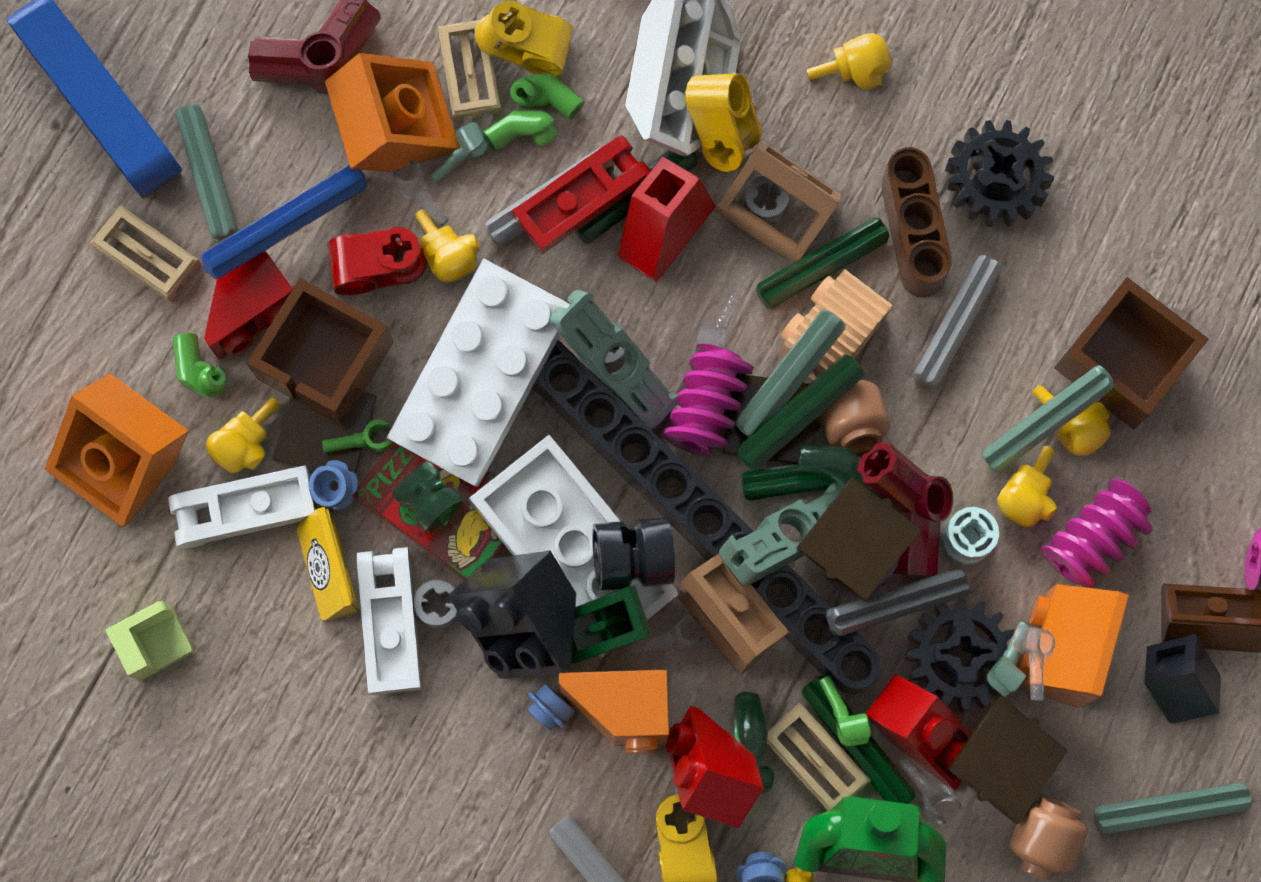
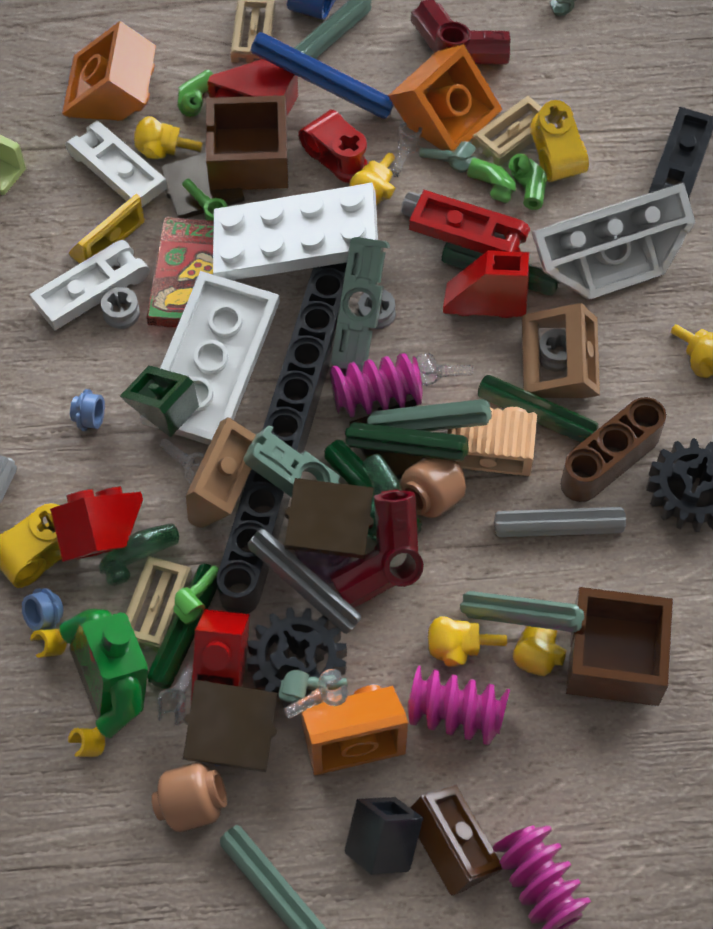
camera: 60 degrees right, 15 degrees down
medium blue plate [309,460,358,510] -> none
clear green wheel [392,462,464,534] -> none
black slope [448,550,577,679] -> none
orange slope [559,670,669,755] -> none
black wheel [592,517,675,591] -> none
yellow piece [685,73,763,172] -> none
light aqua wheel [940,507,999,566] -> none

